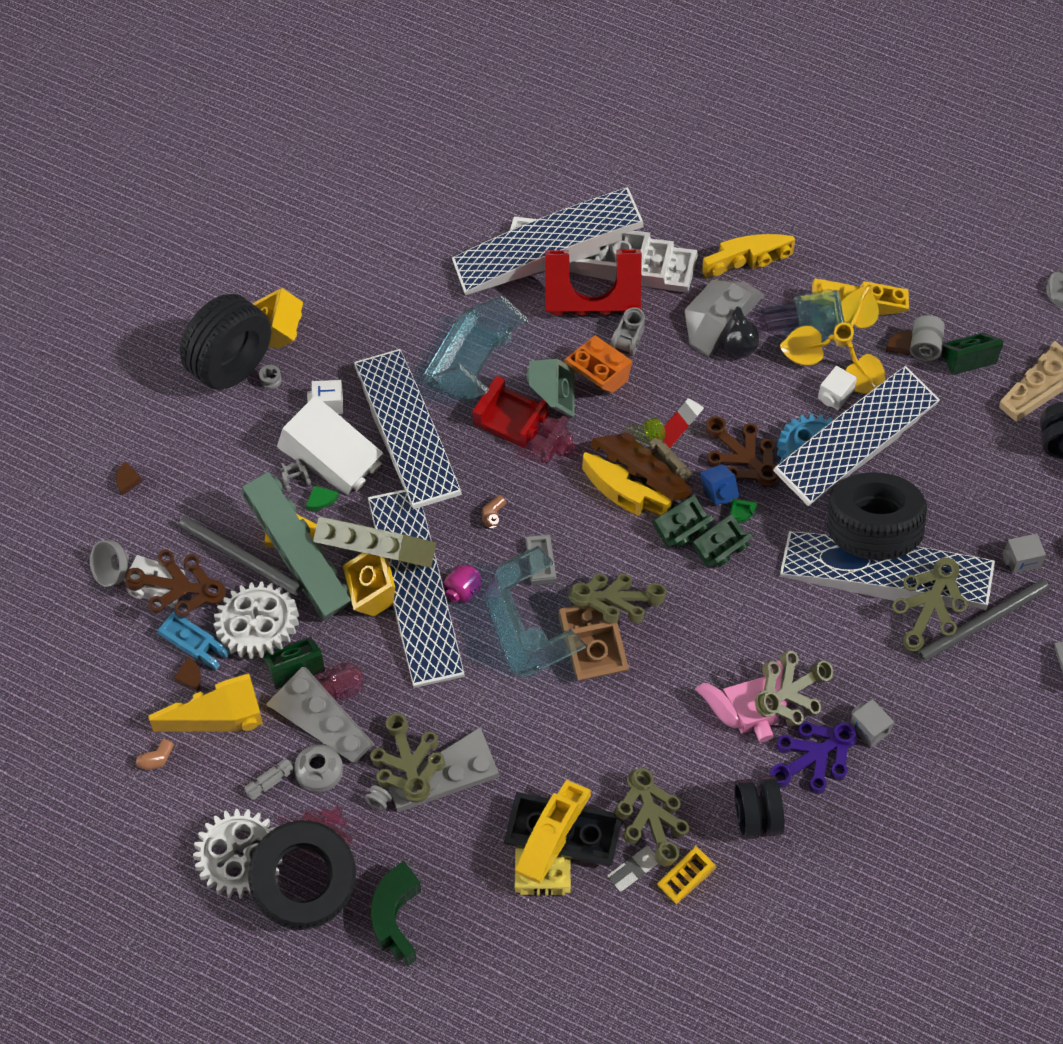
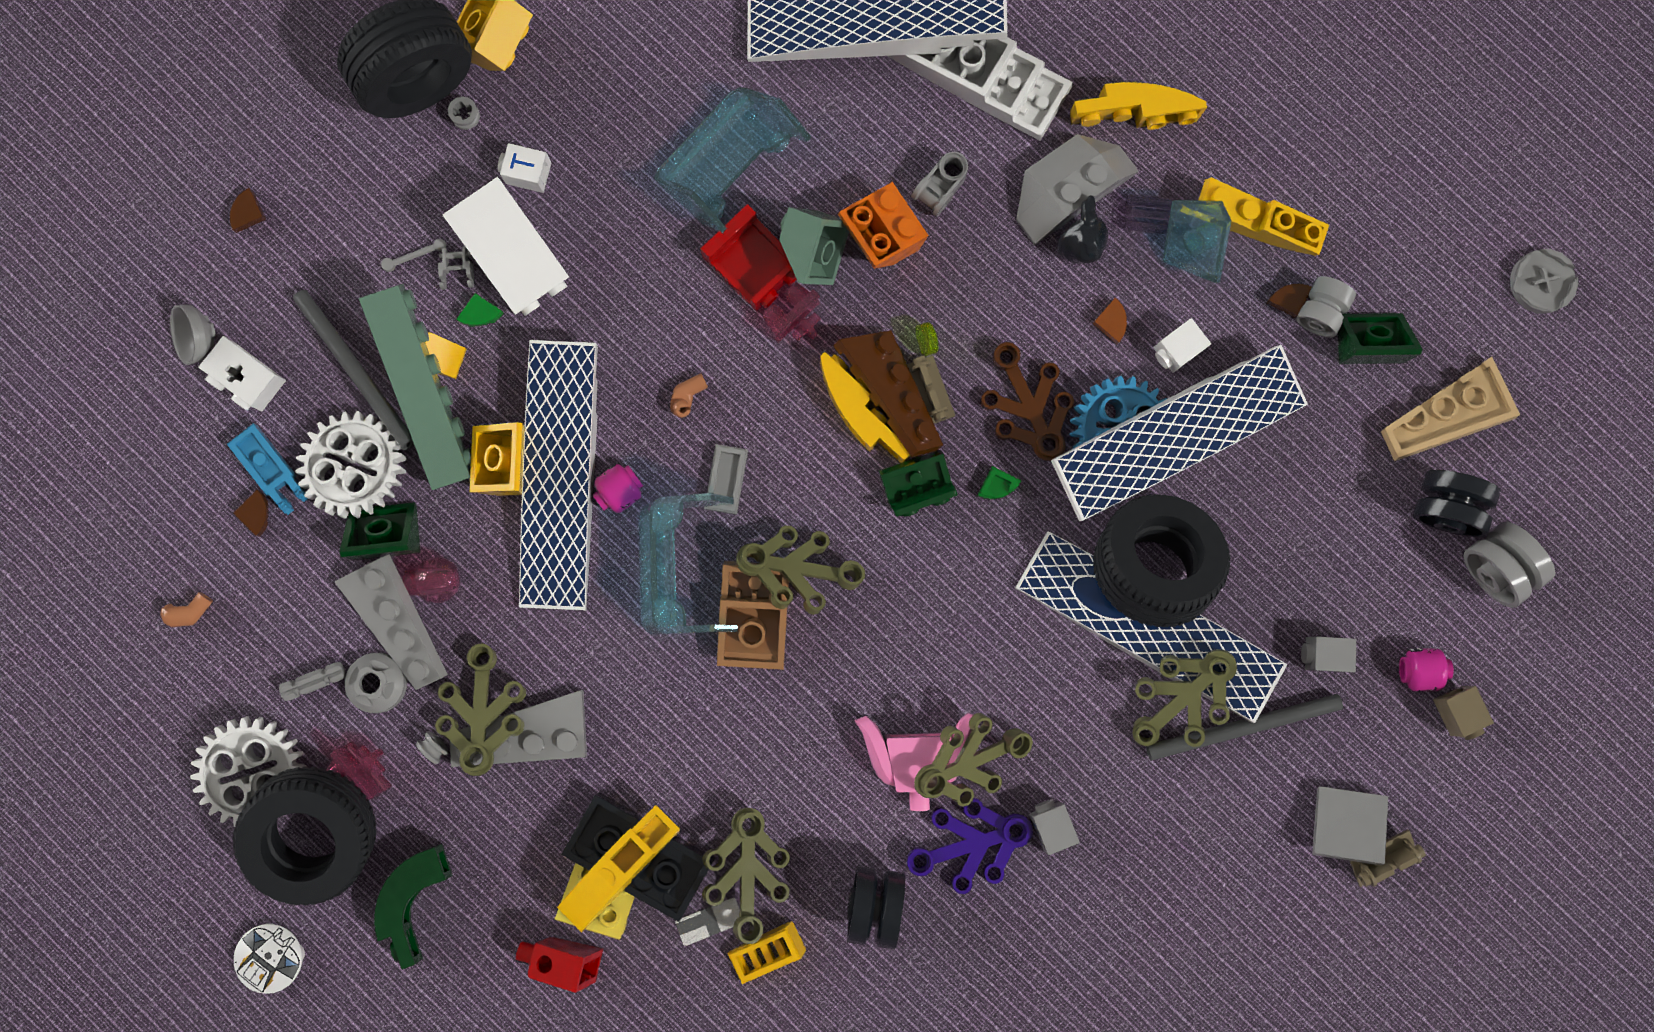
camera: 10 degrees right, 25 degrees up
reddish brown plant [124,549,226,619] -> none
yellow wedge [148,674,263,732] -> none
arch [313,517,437,568] -> none
dark blue slope [354,349,462,509] -> none
red arch [545,249,642,315] -> none
sticker [659,399,704,448] -> none
dark green bracket [691,514,754,568] -> none
blue brick [700,464,739,505] -> none
yellow plant [780,286,885,394] -> none
none -> white dish [234,923,305,994]
none -> light grey hinge [381,239,446,272]
none -> red torso [516,937,603,993]
none -> dark orange tile [1093,297,1127,344]

